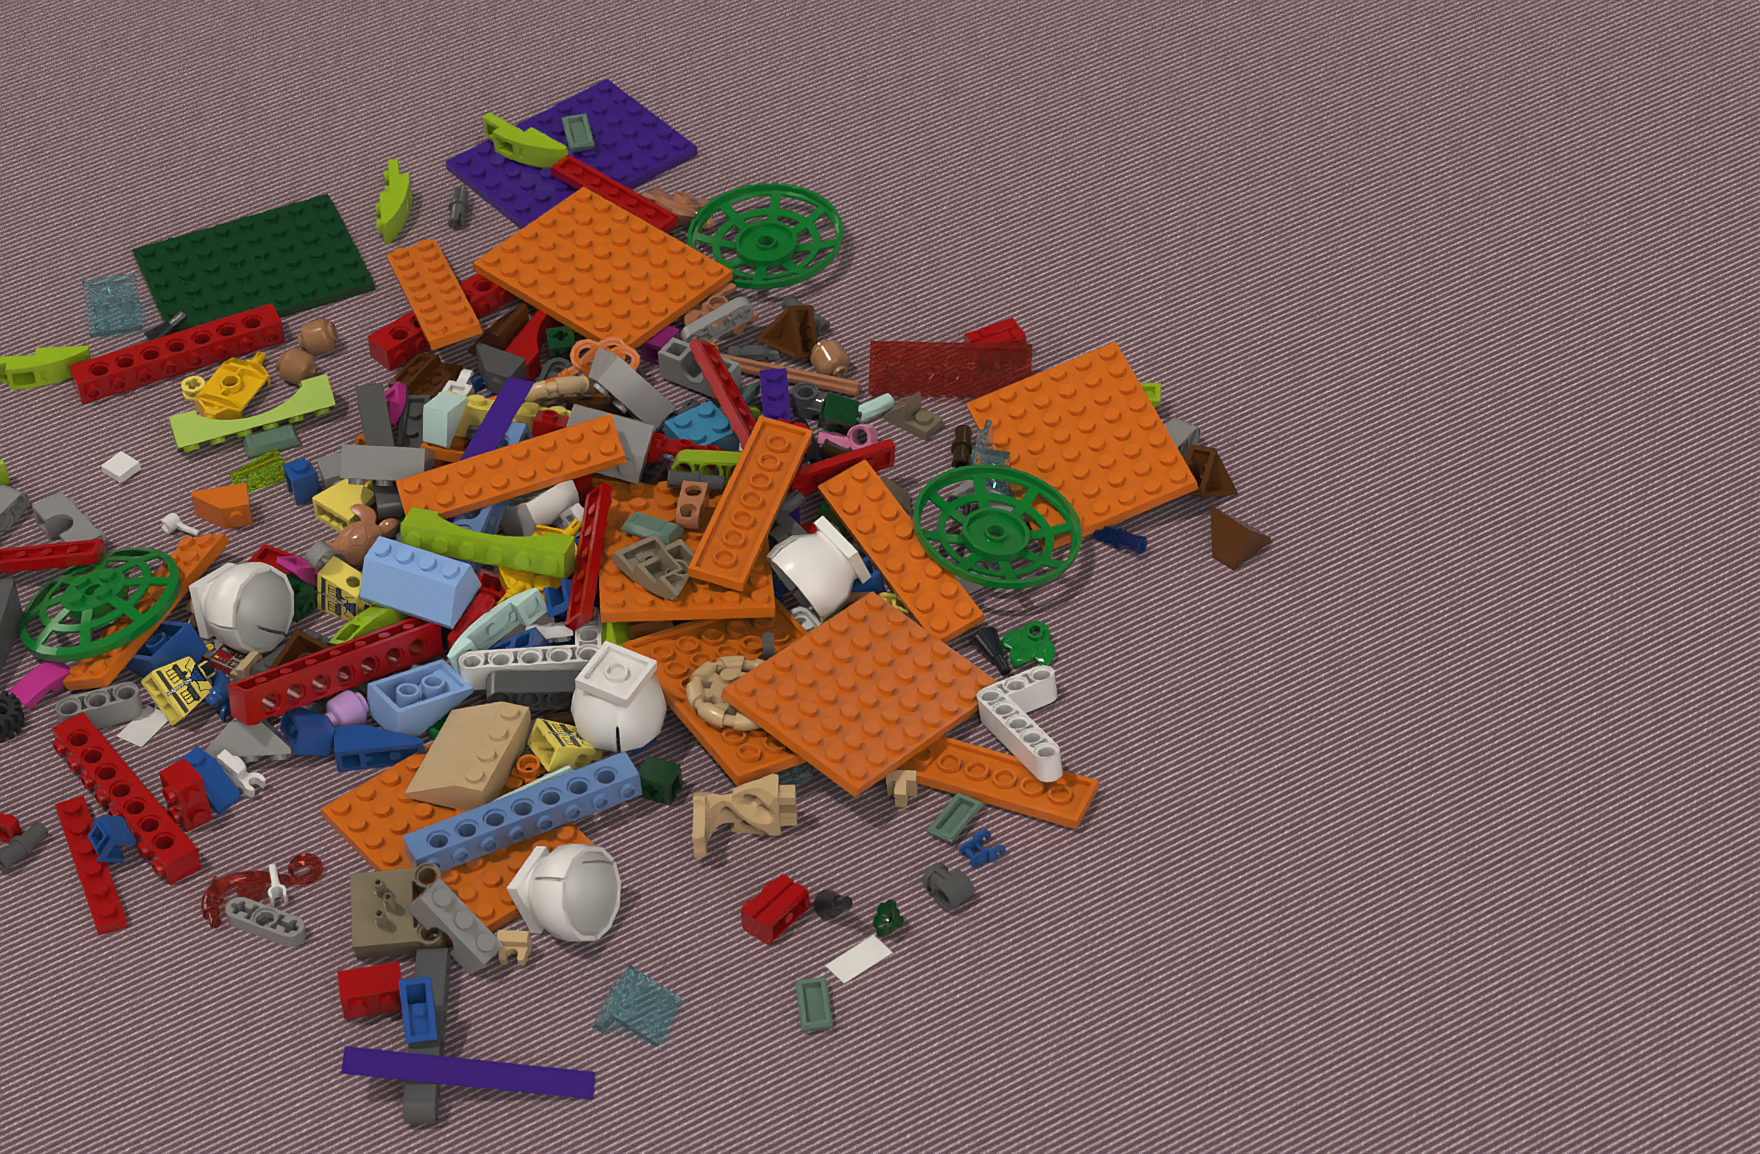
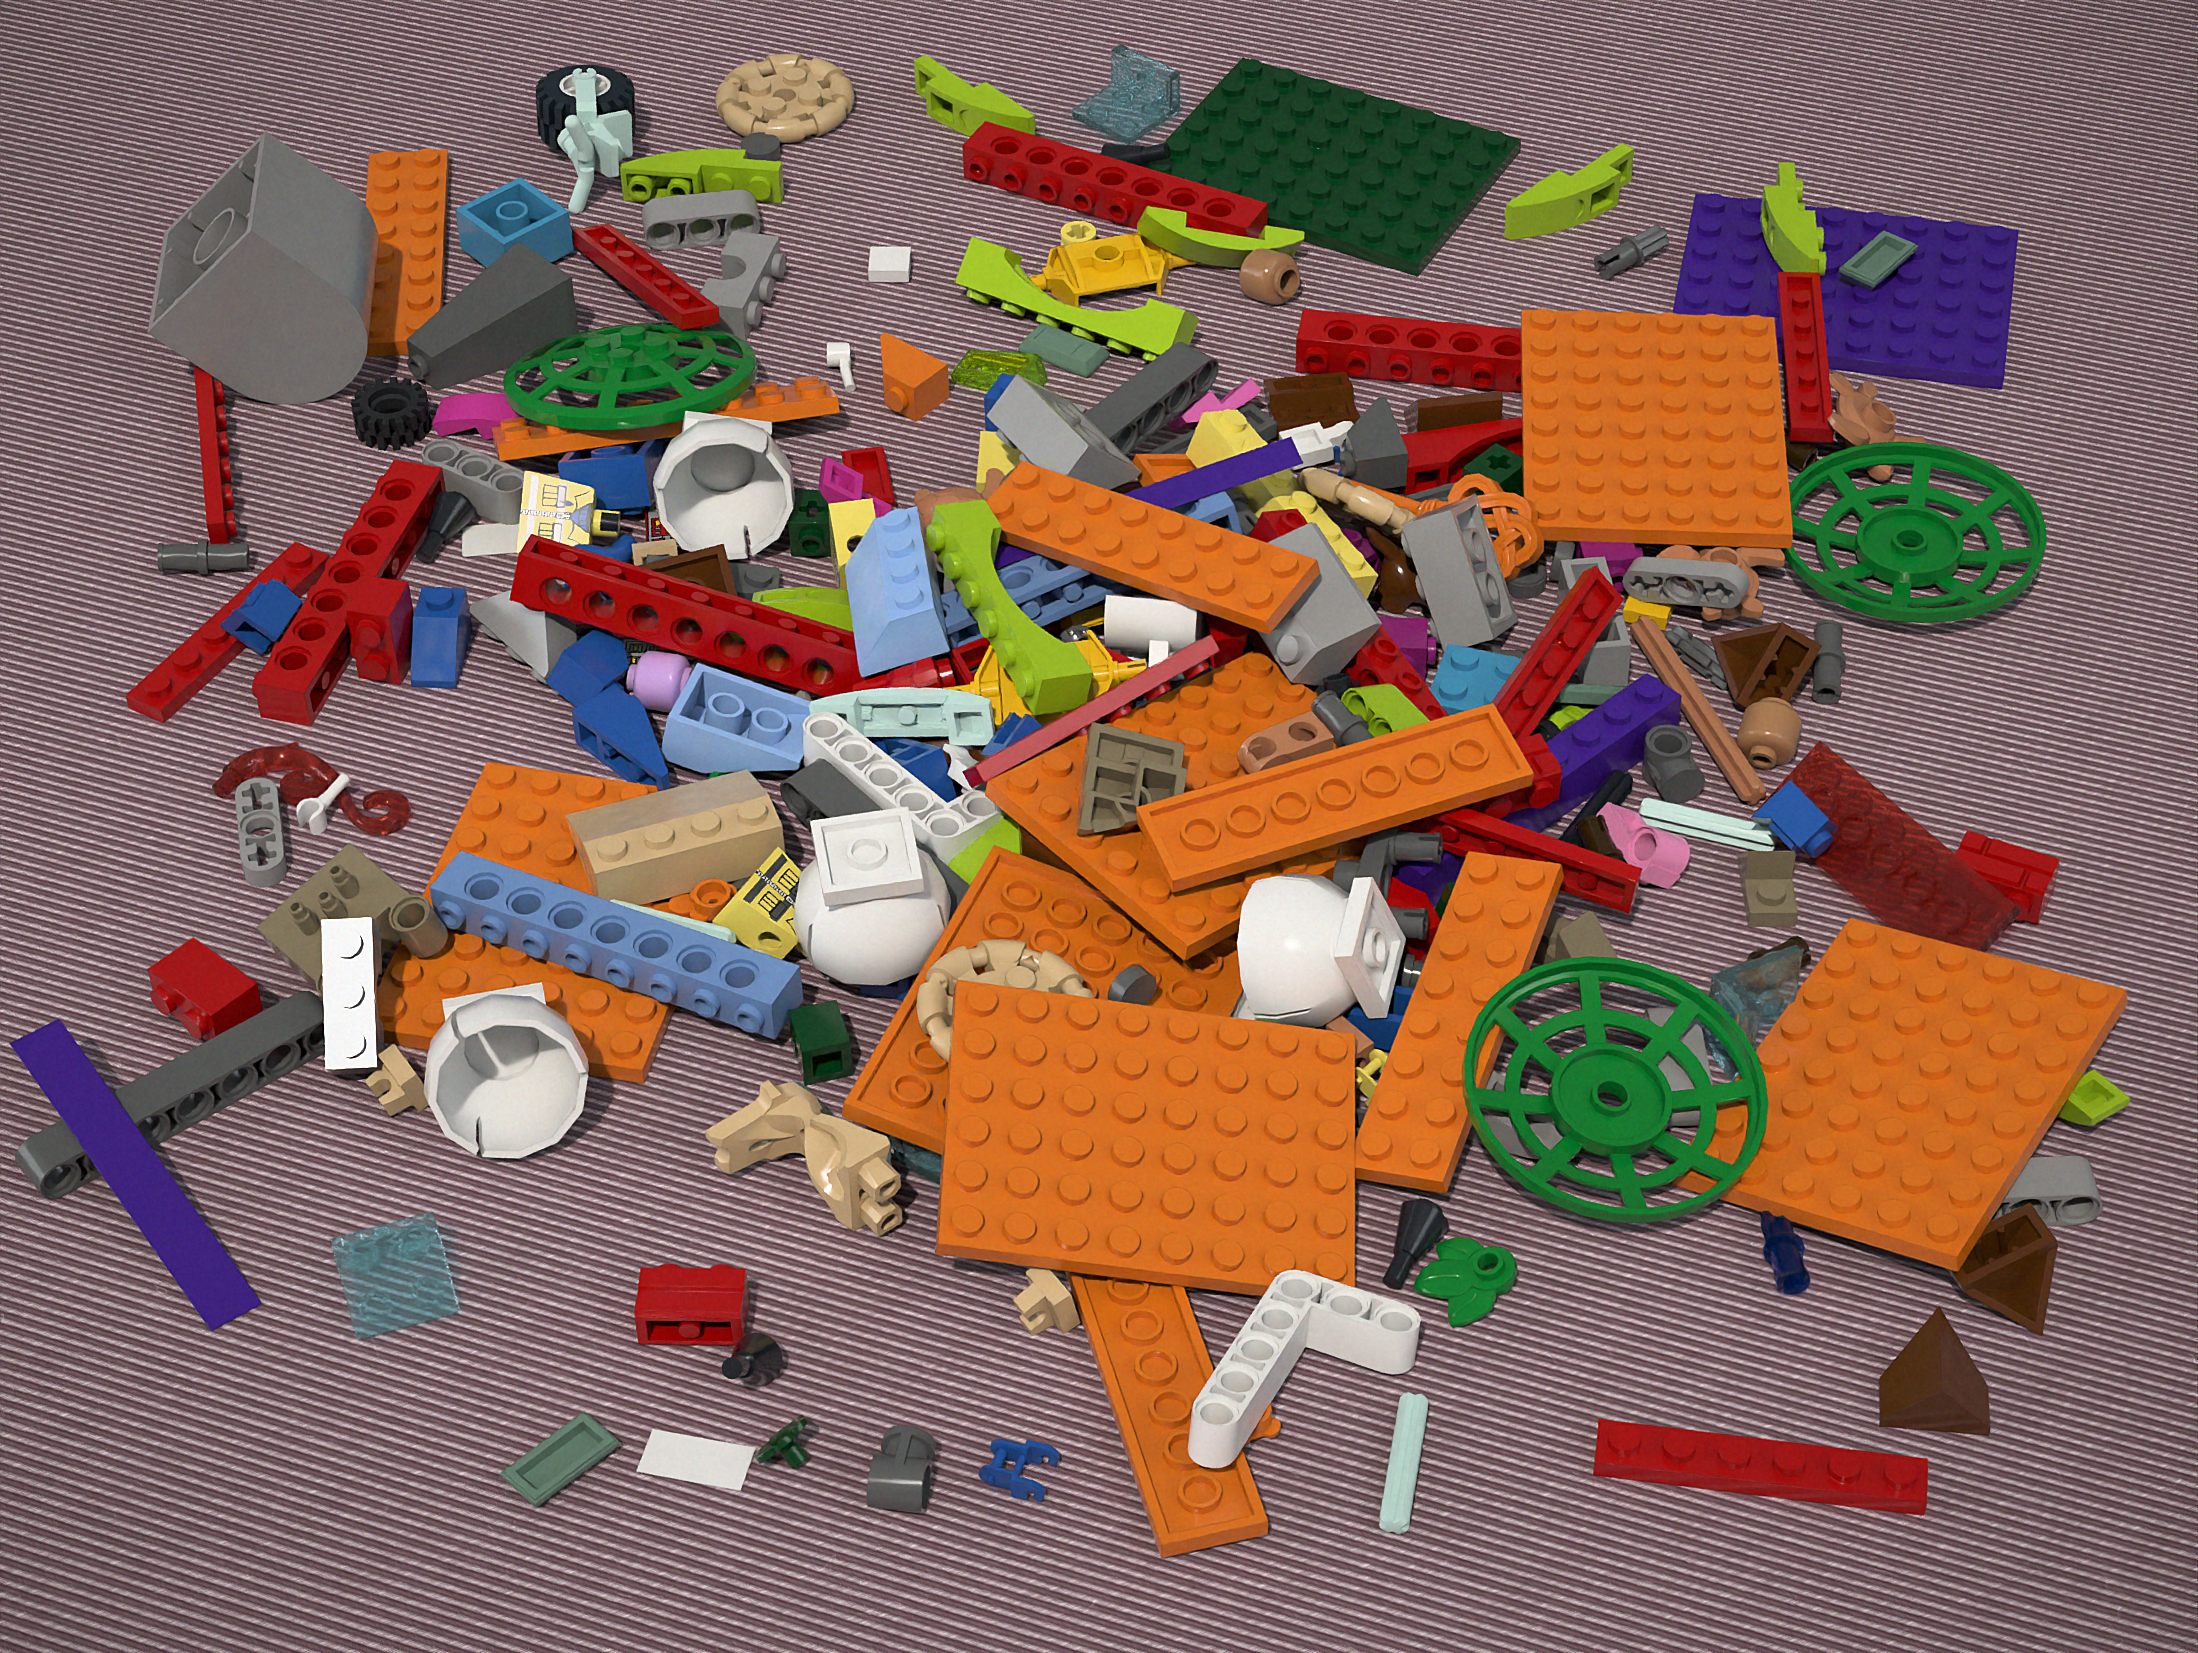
camera: 50 degrees right, 0 degrees up
white plate [217,750,266,798] -> none
medium nougat head [276,347,318,386] -> none
light grey beam [304,540,346,571] -> none
orange plate [386,239,483,350] -> none
blue slope [399,976,438,1044] -> none
light aqua slope [423,391,469,449] -> none
sand green tile [620,511,684,545] -> none
dark green brick [817,393,862,435] -> none
sand green tile [926,792,984,845] -> none
none -> black cone [415,491,475,564]
none -> lime slope [1137,206,1305,268]
none -> light aqua axle [1379,1392,1429,1535]
none -> dark grey tile [1549,541,1575,582]
none -> red plate [1593,1419,1928,1516]
none -> blue window [1751,780,1838,858]

